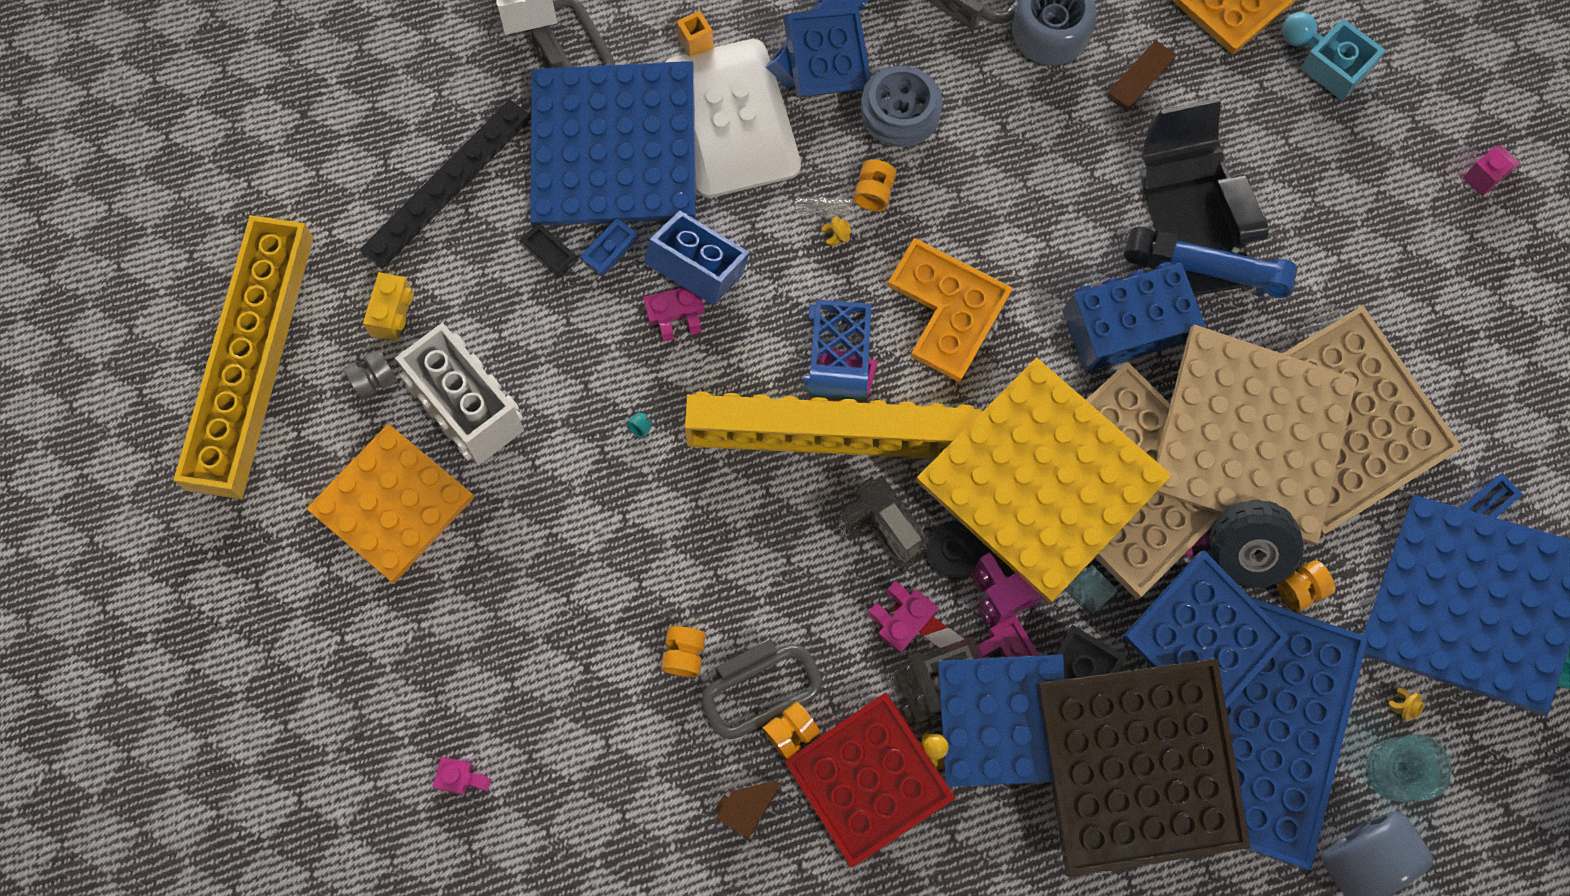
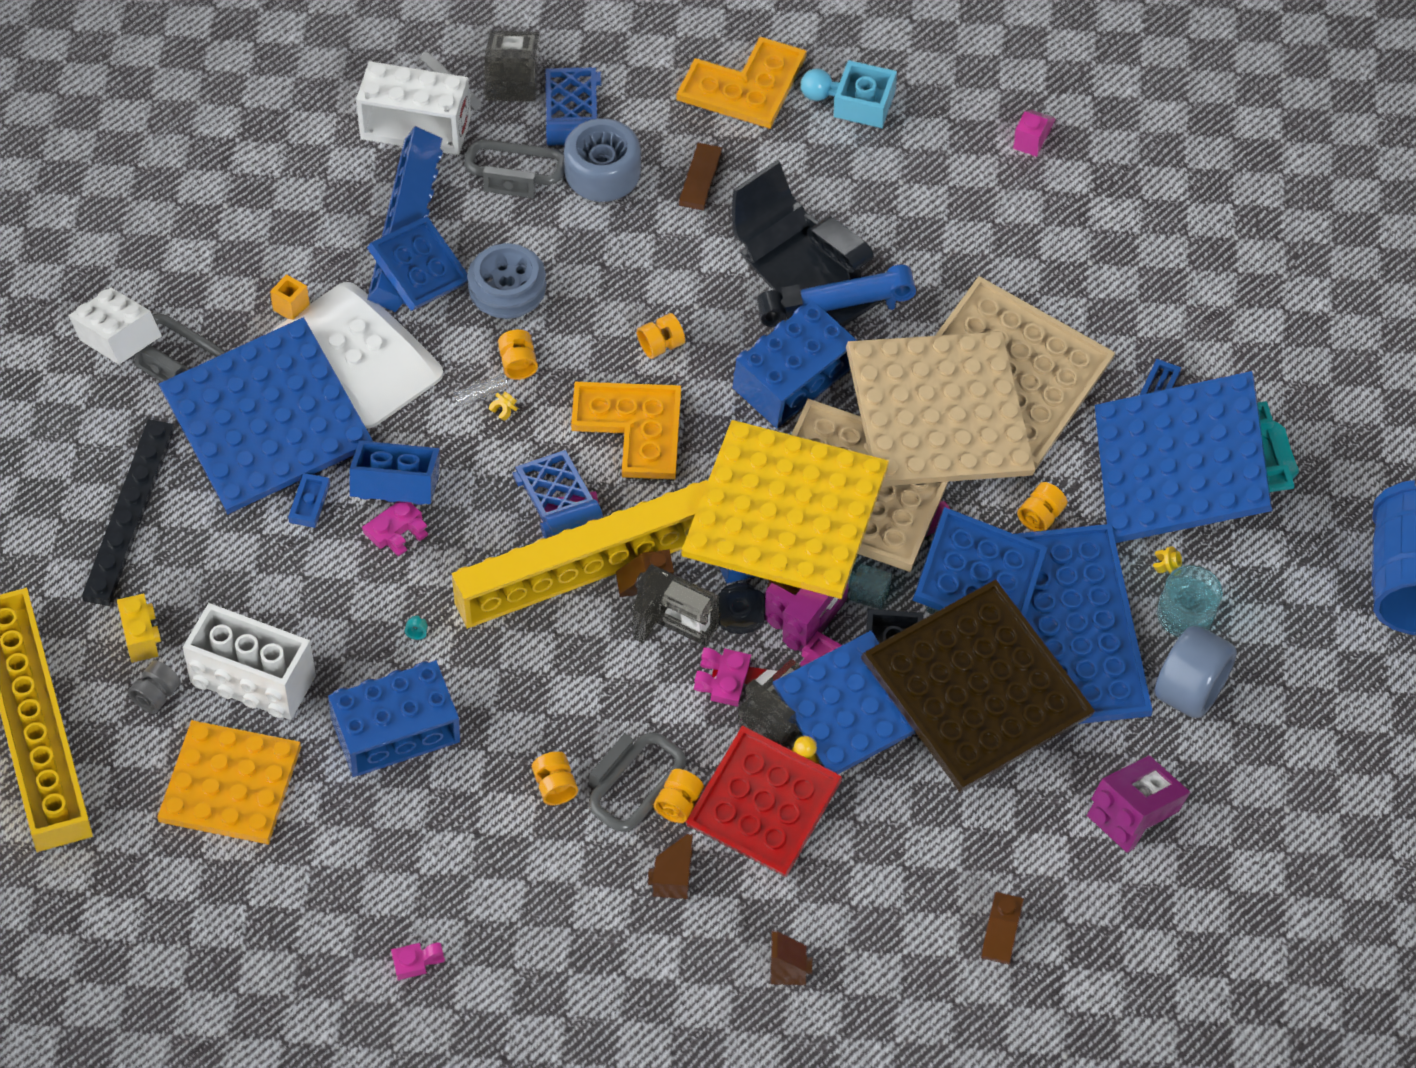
camera: 25 degrees left, 15 degrees down
black tile [519,223,579,279] -> none
black wheel [1209,500,1304,588] -> none
none -> blue brick [328,660,460,778]
none -> reddish brown slope [616,549,674,597]
none -> light orange wheel [636,313,685,359]

